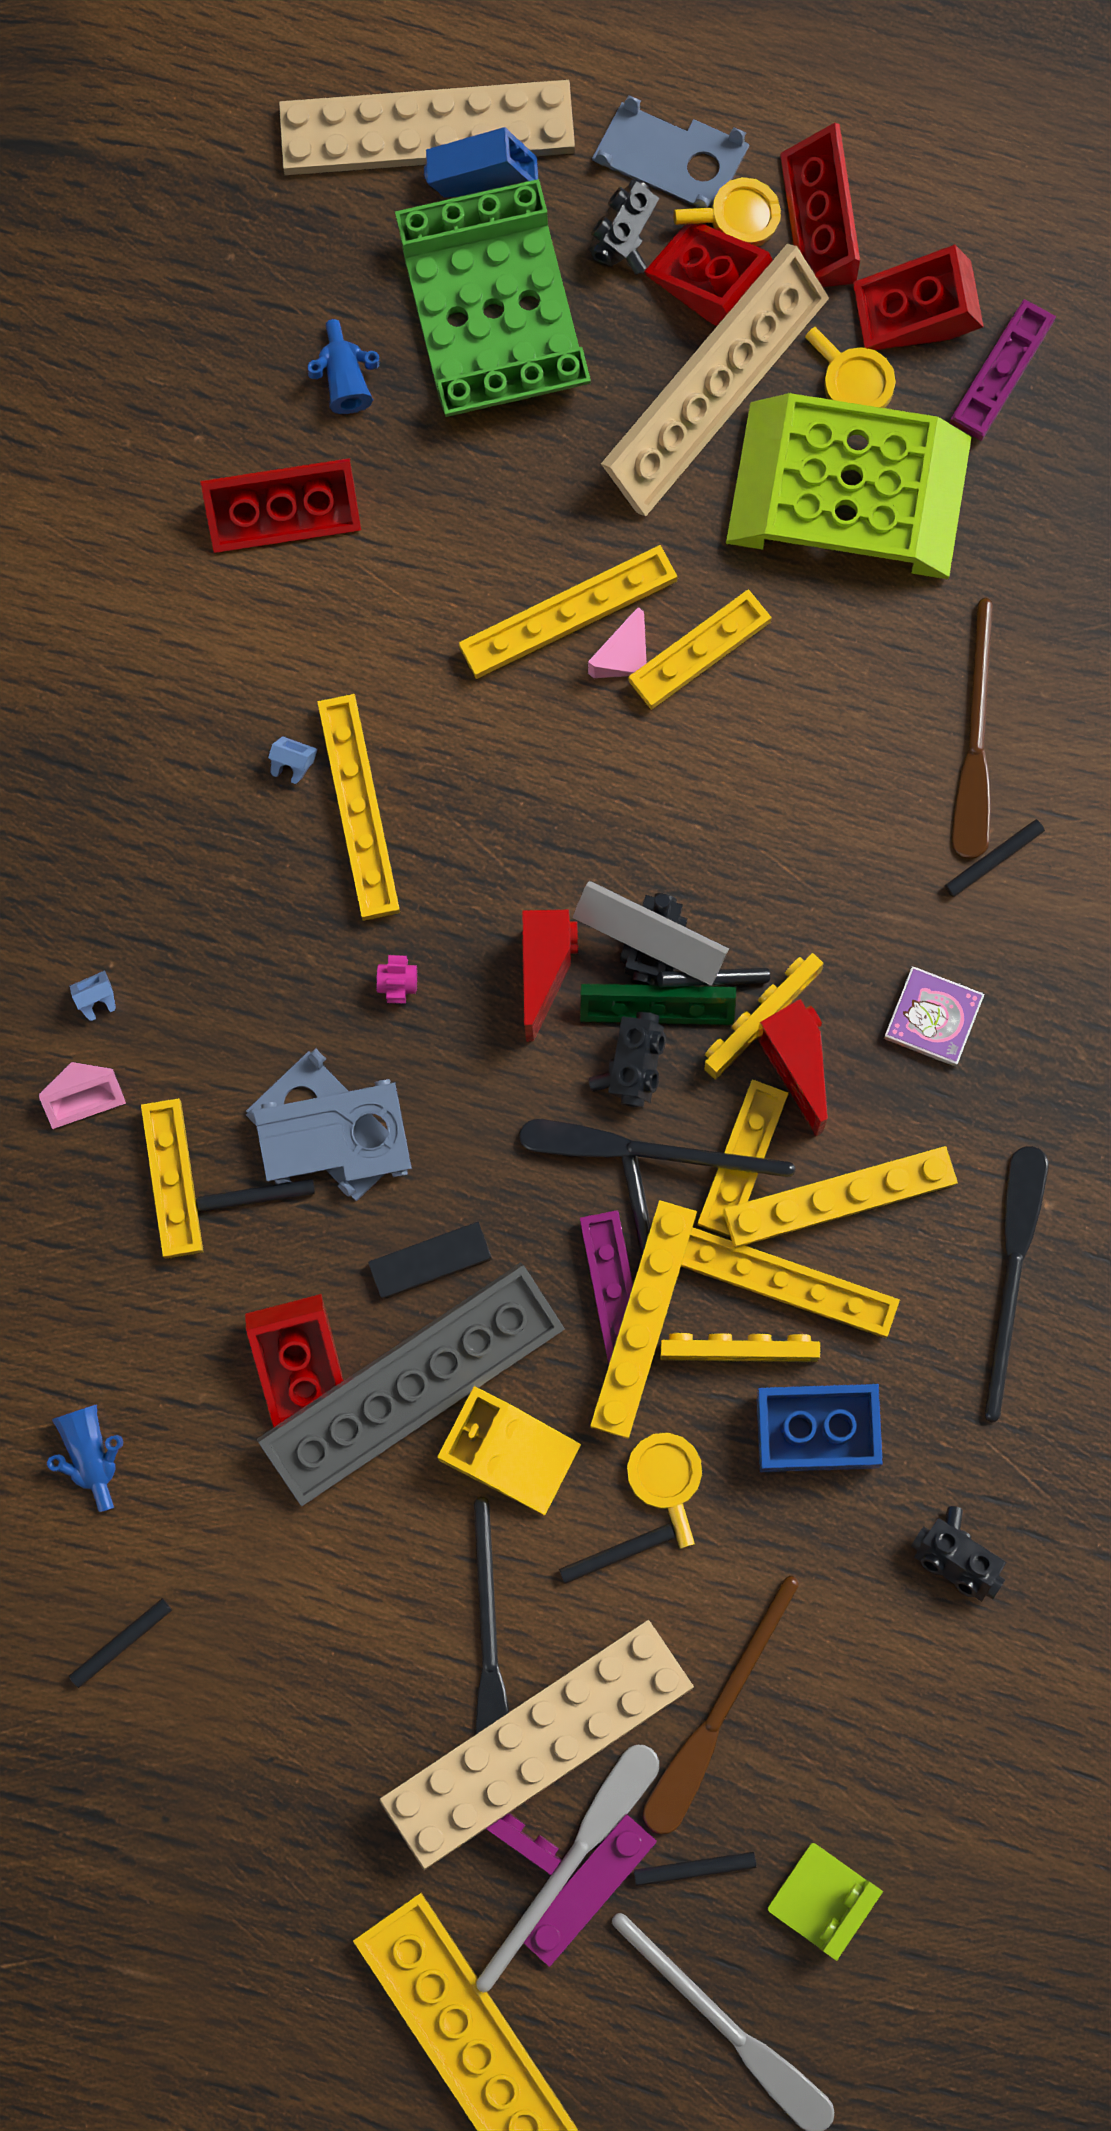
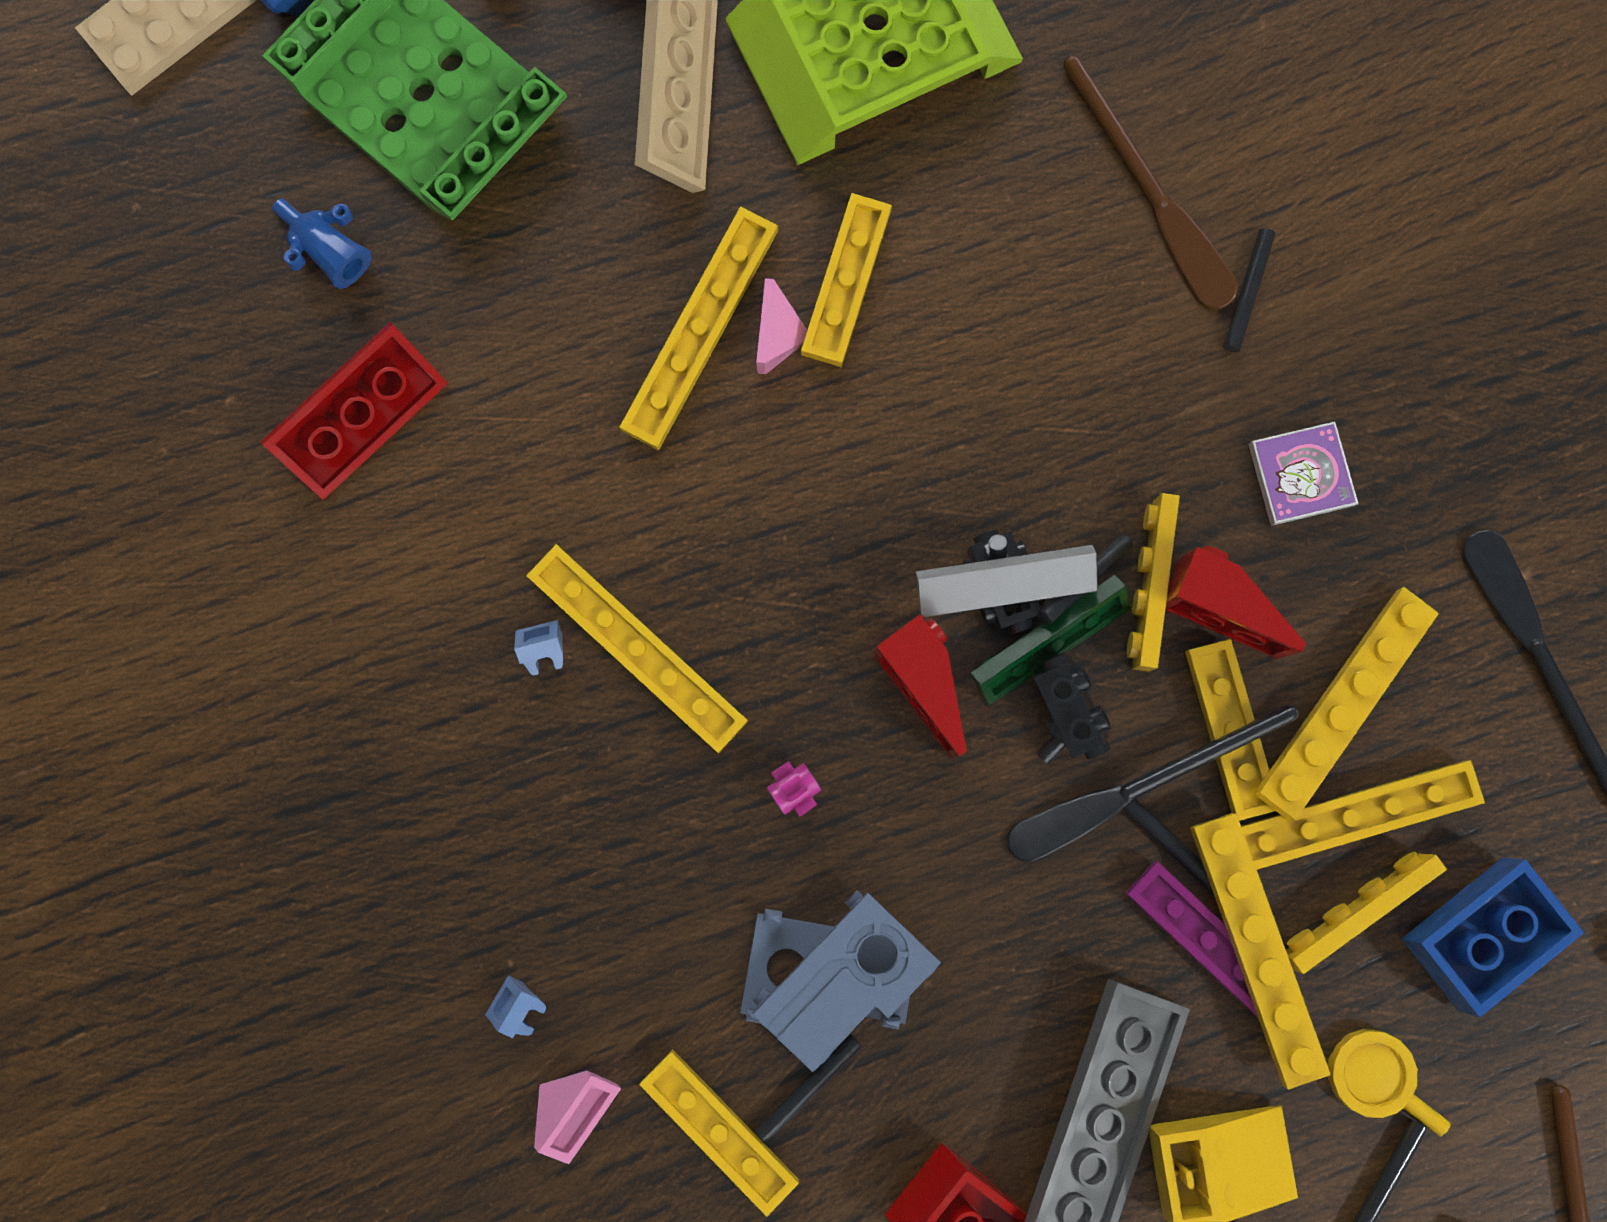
camera: 40 degrees left, 5 degrees up
black tile [368,1222,492,1300] -> none

